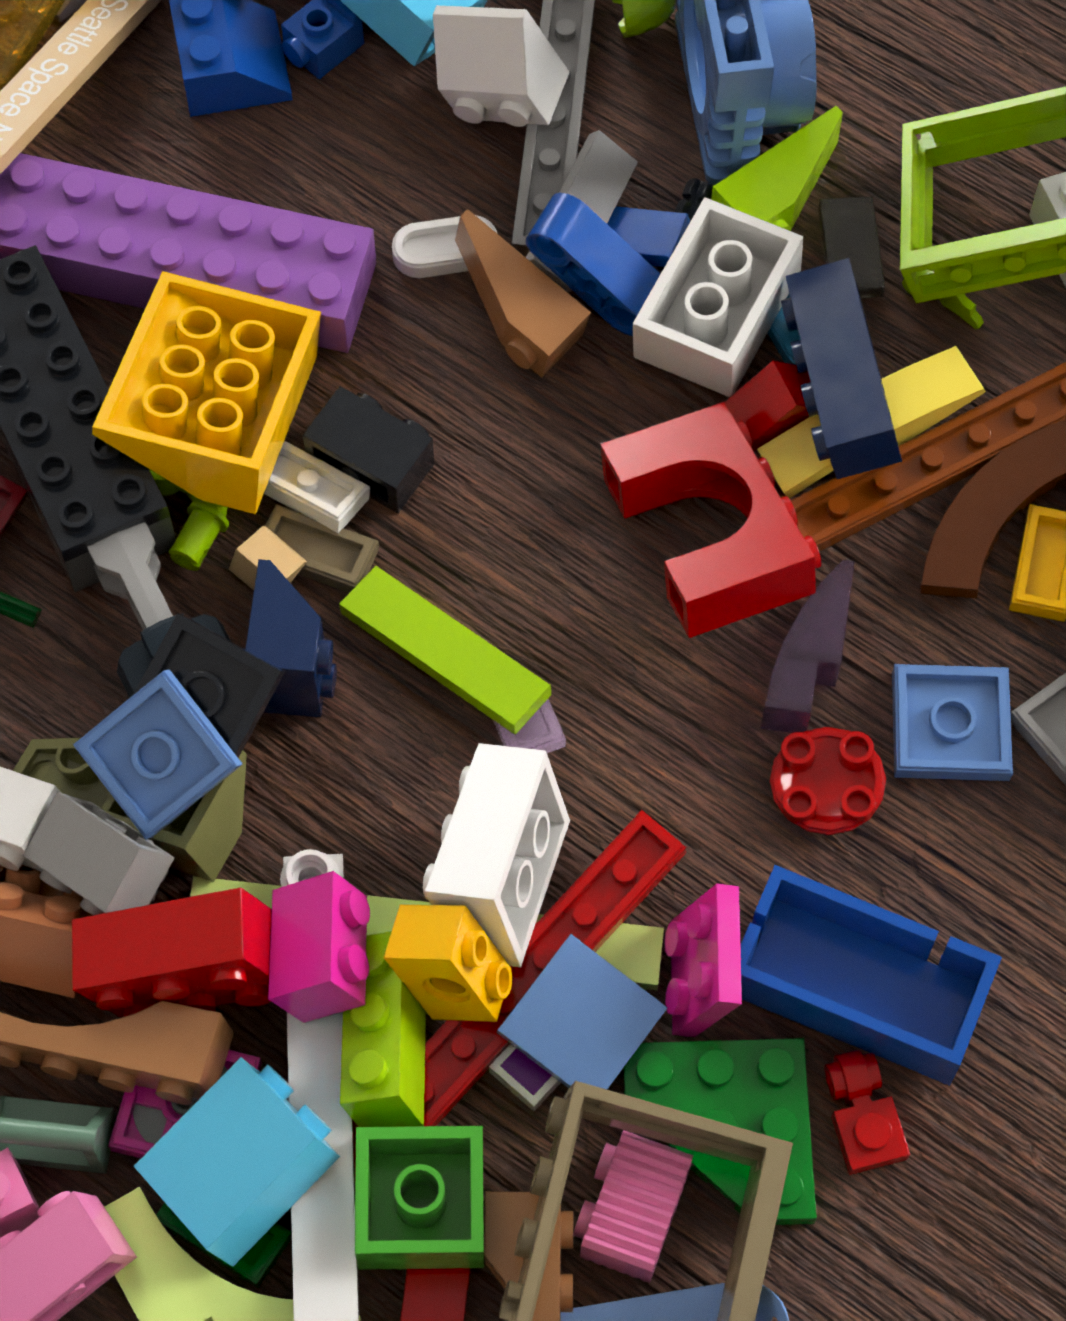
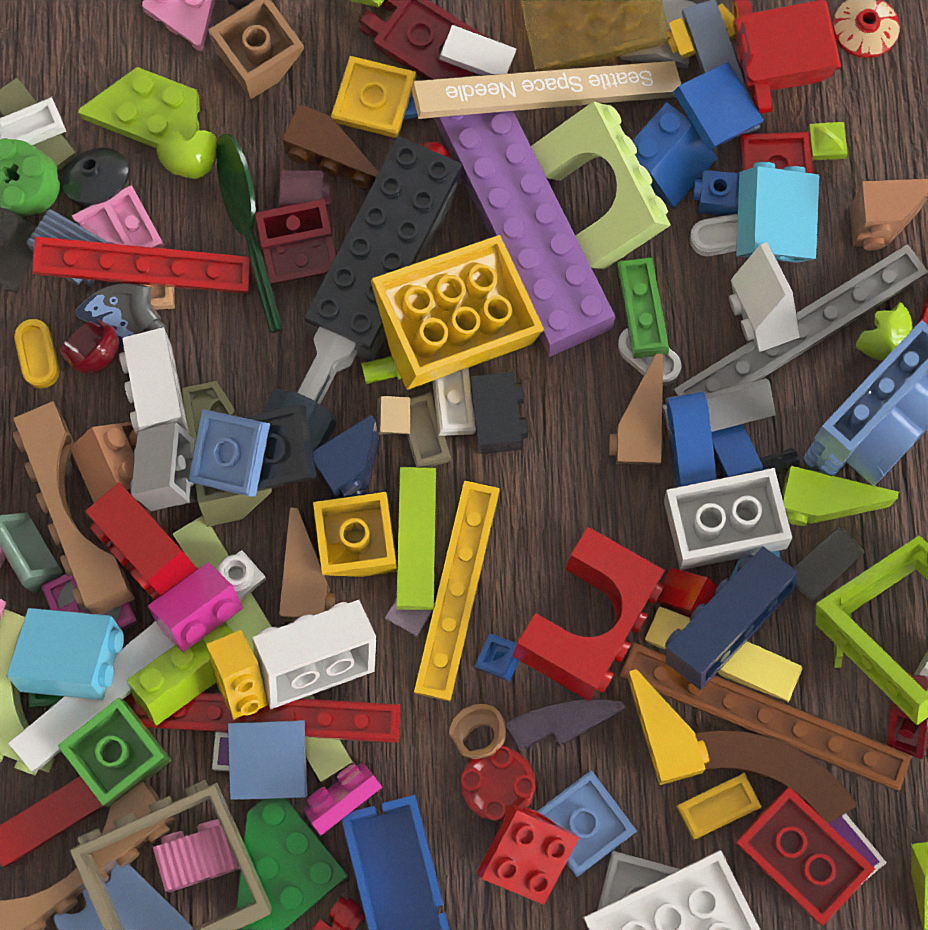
camera: 55 degrees right, 10 degrees up
none -> medium nougat slope [279,507,335,622]
none -> yellow slope [313,492,398,577]
none -> yellow plate [414,480,500,702]
none -> medium nougat piece [449,704,506,759]
none -> blue tile [474,633,519,682]
none -> plate [477,805,579,905]
none -> yellowish green arch [531,101,671,269]
none -> bright green tile [617,257,669,359]
none -> yellow slope [628,669,709,785]
none -> white tile [690,213,738,256]

